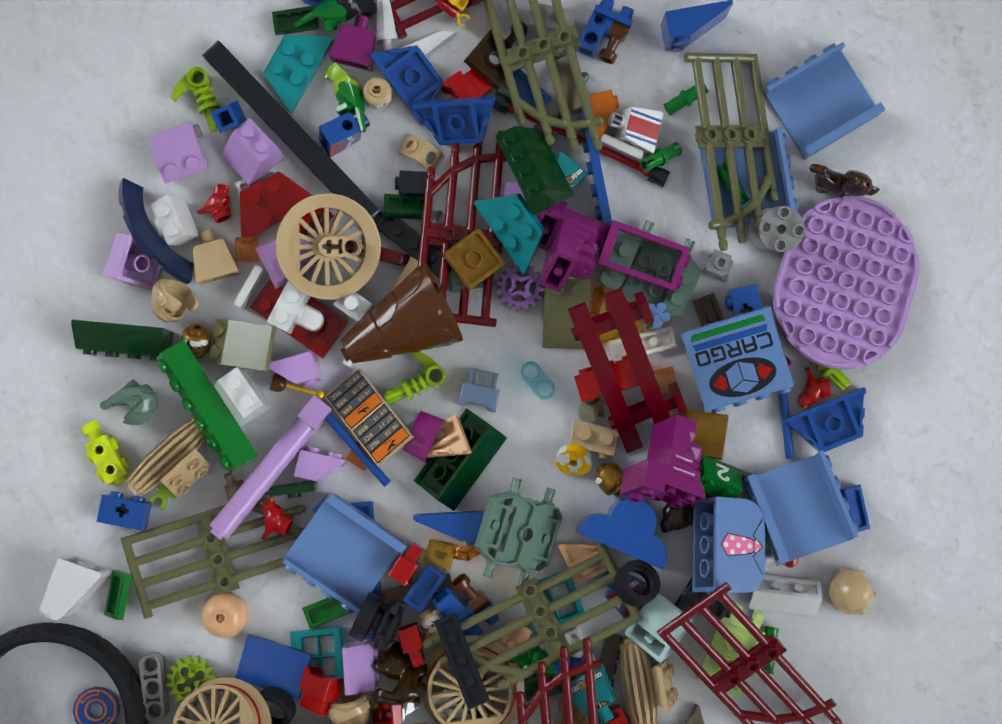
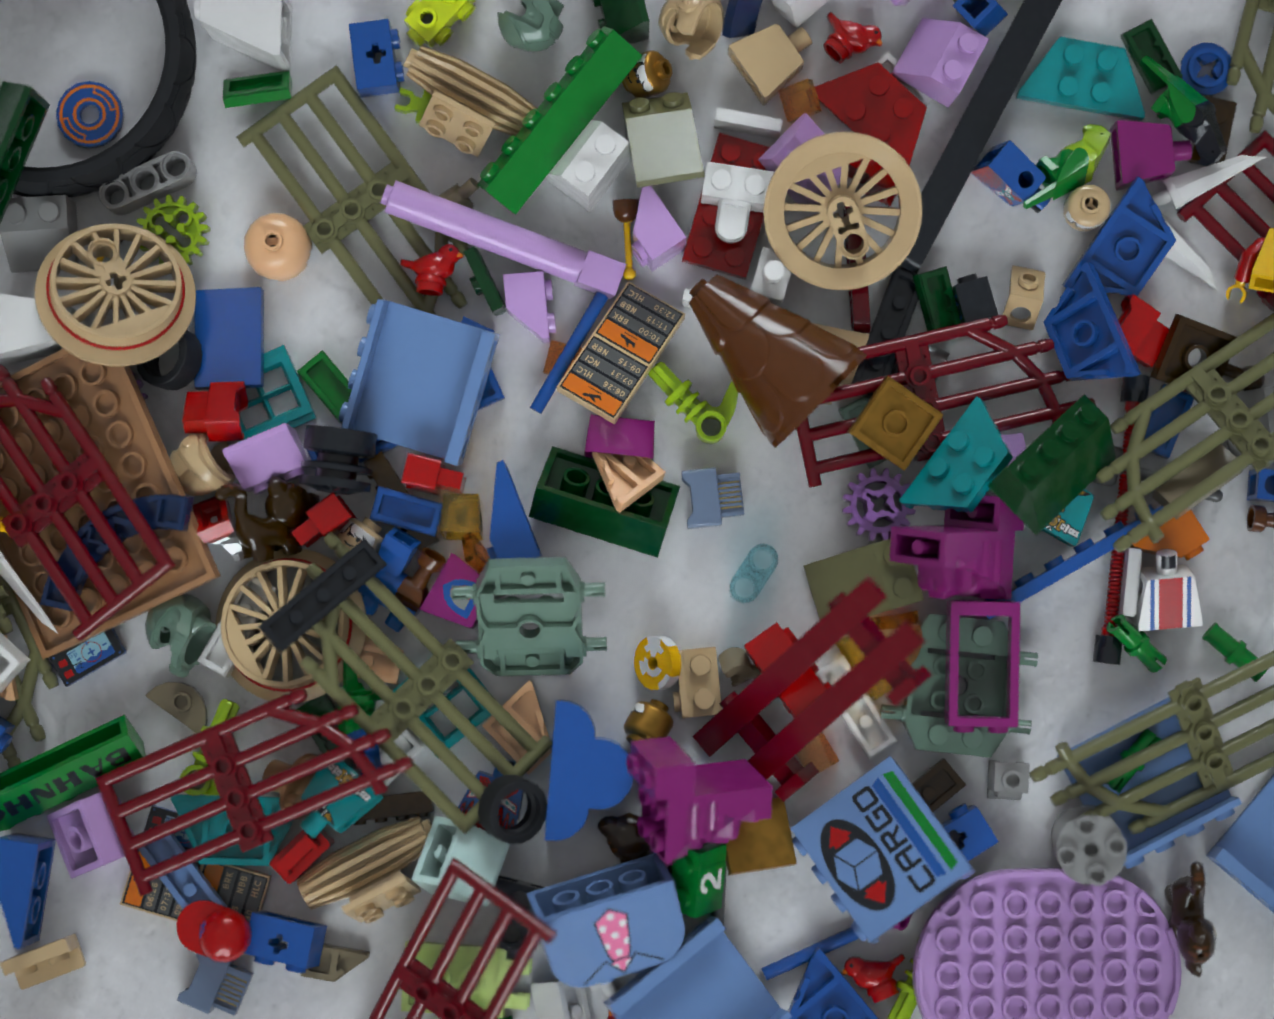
camera: 70 degrees right, 0 degrees up
medium blue plant [648,302,670,328] -> none
none -> magenta torso [420,553,480,629]

